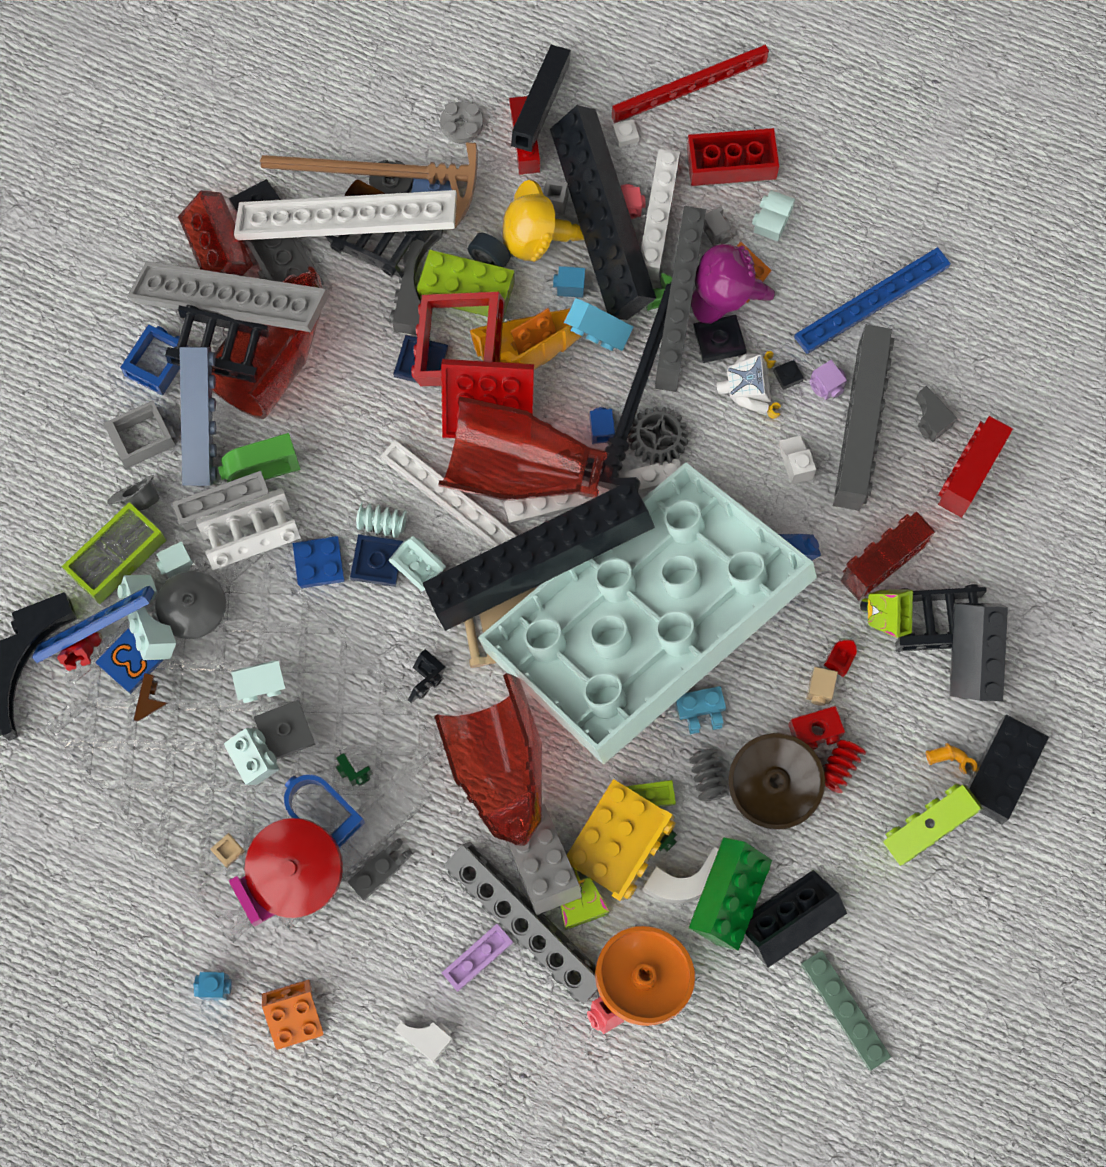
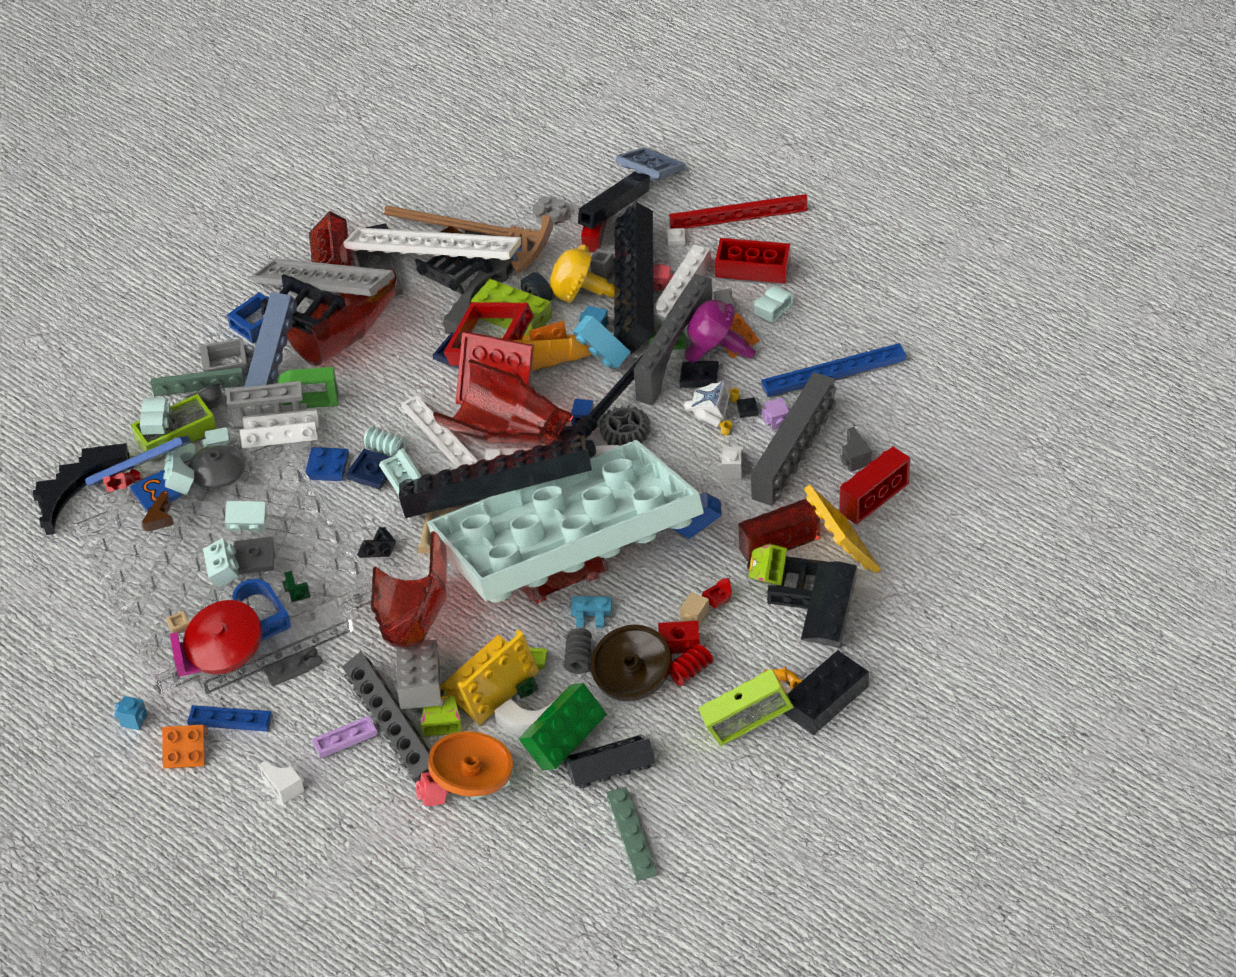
camera: 20 degrees right, 25 degrees down
none -> light aqua brick [140,397,171,435]
none -> sand green plate [151,367,245,396]
none -> blue tile [187,705,272,732]
none -> sand blue plate [615,147,686,180]
none -> yellow plate [804,484,881,573]

